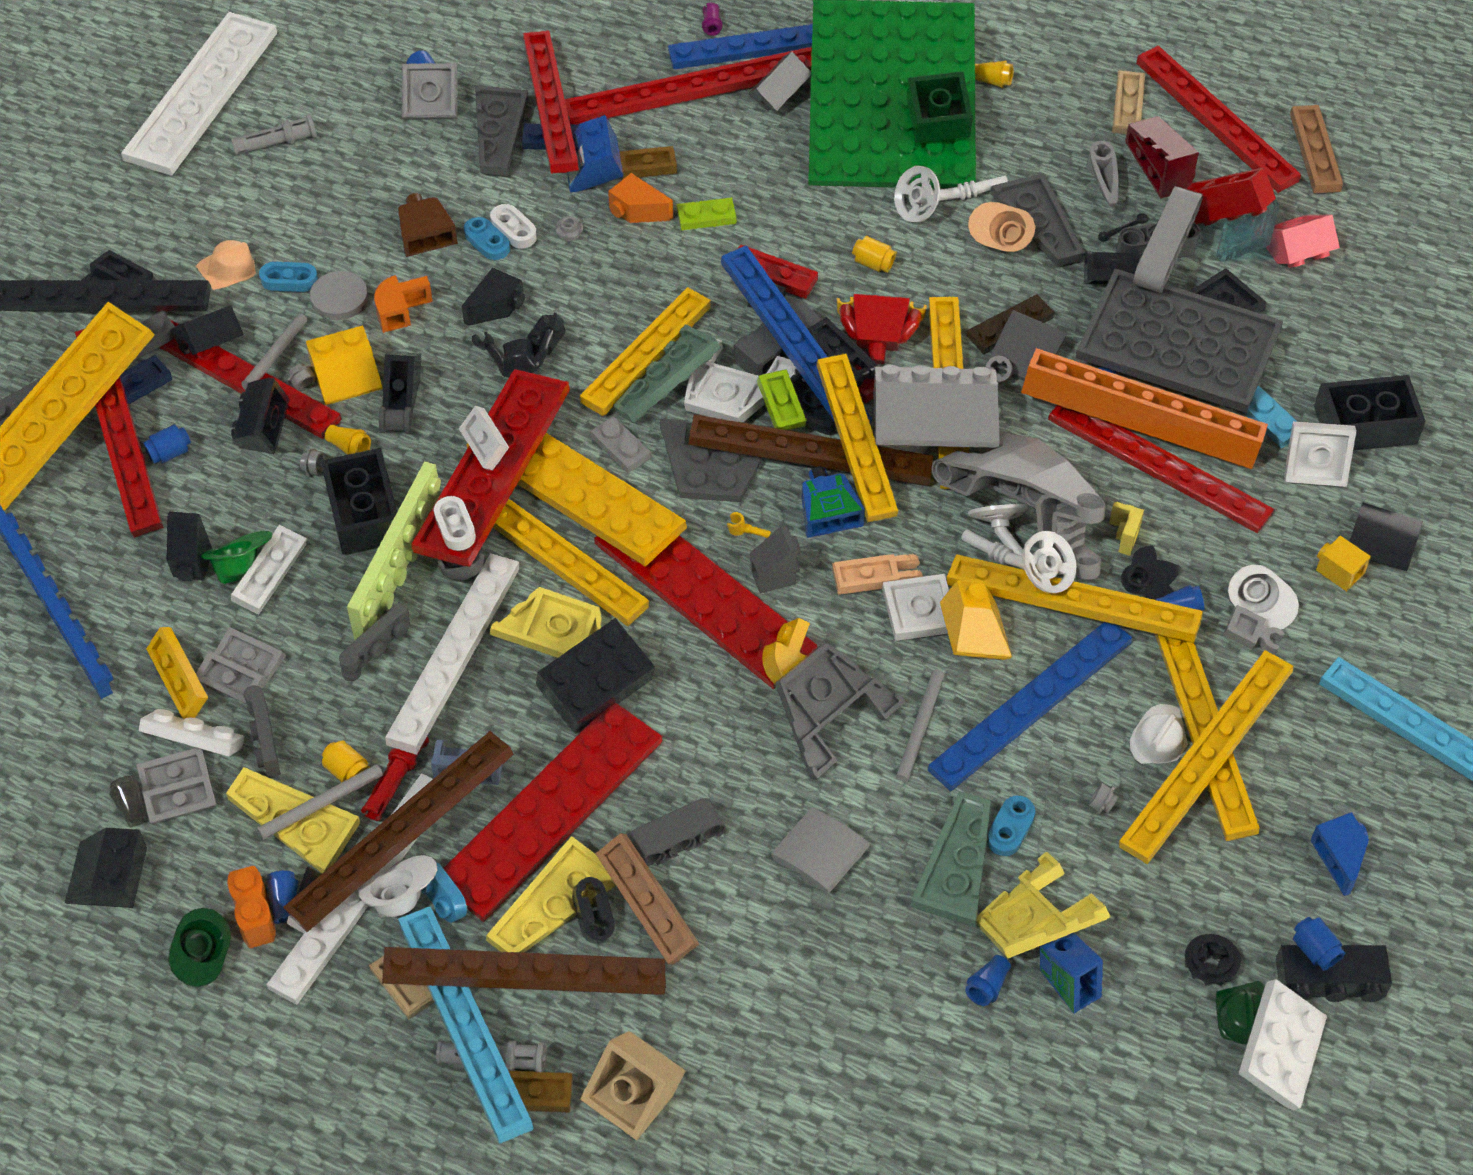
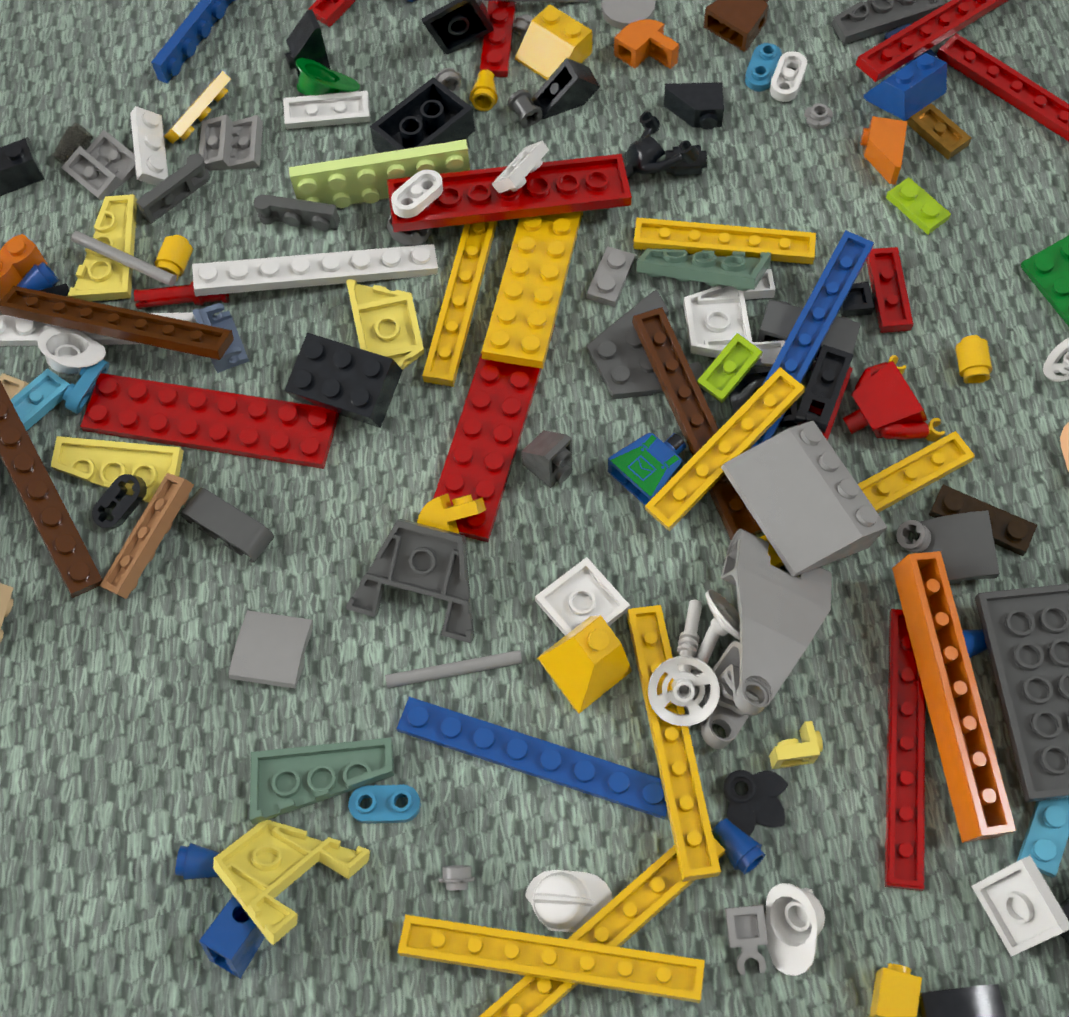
camera: 65 degrees right, 10 degrees up
yellow hand [727,512,771,538] -> none
light nougat hinge [832,554,923,595] -> none

